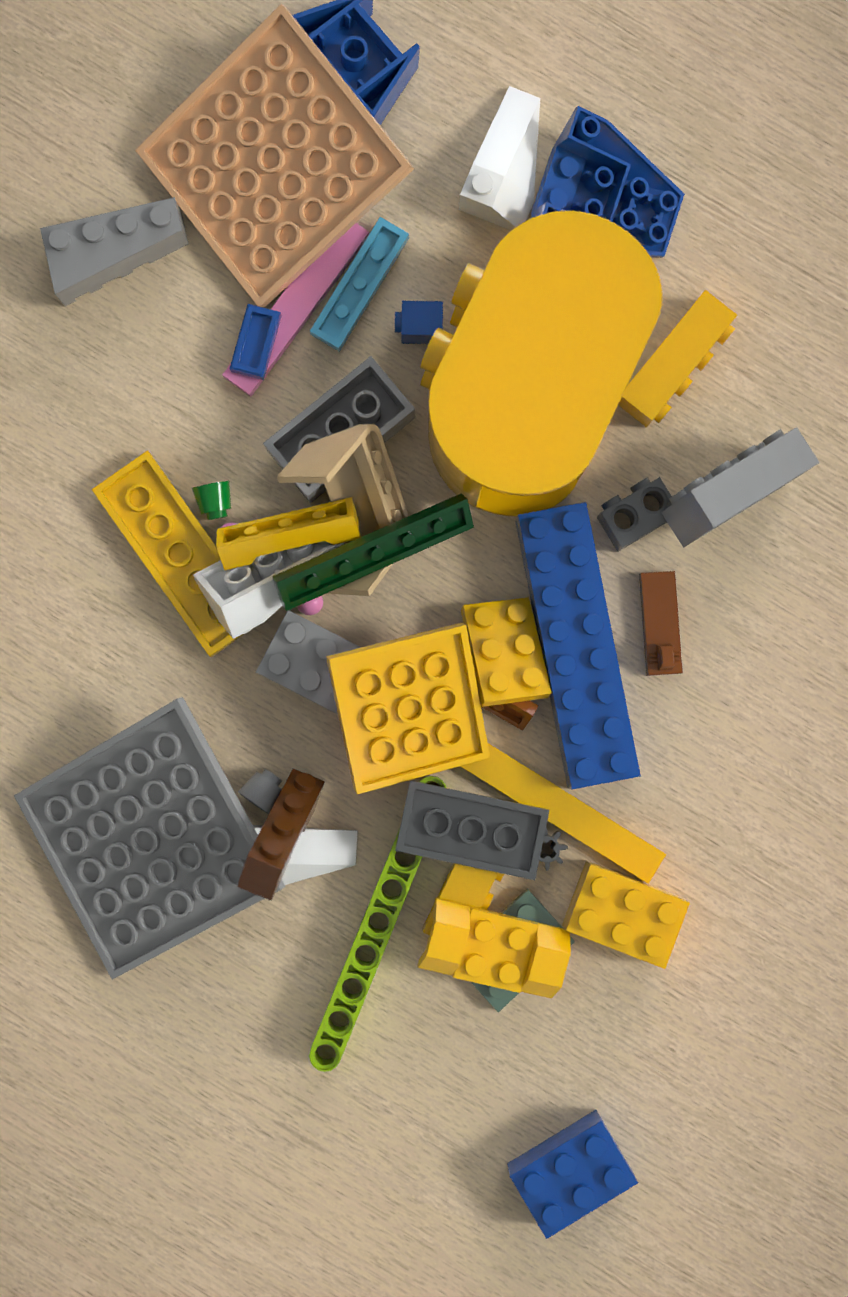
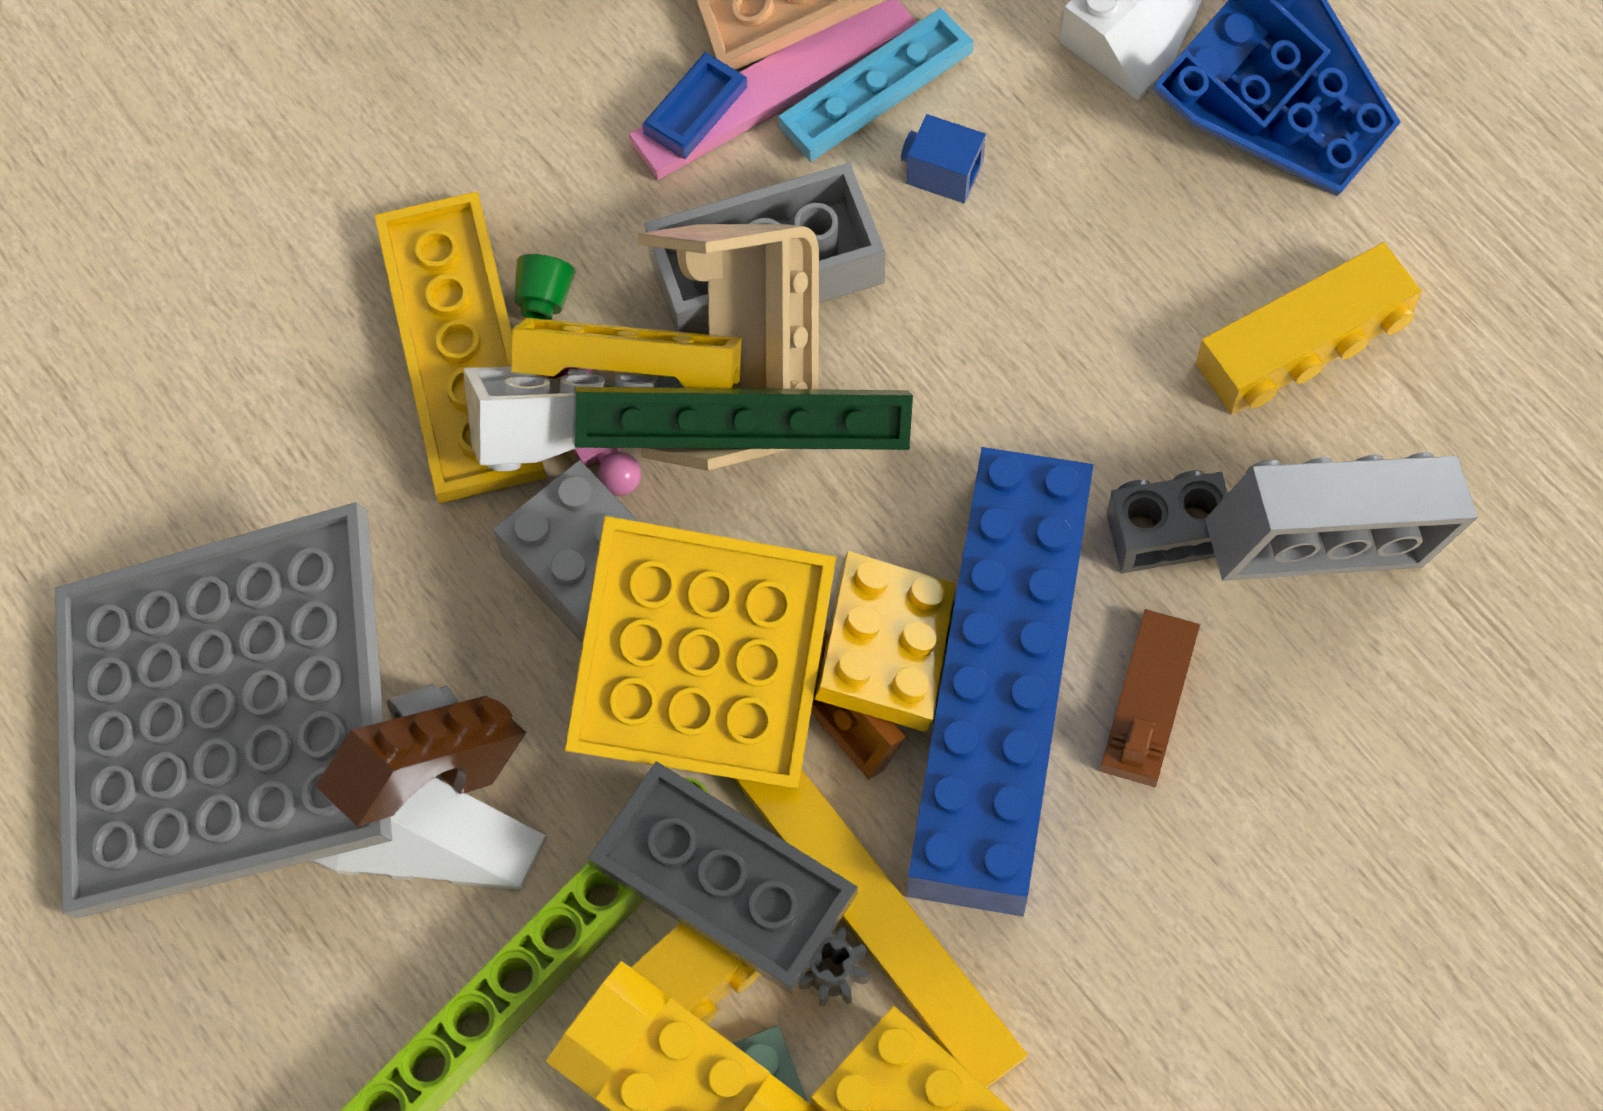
camera: 25 degrees right, 20 degrees down
yellow brick [420,211,662,517] -> none

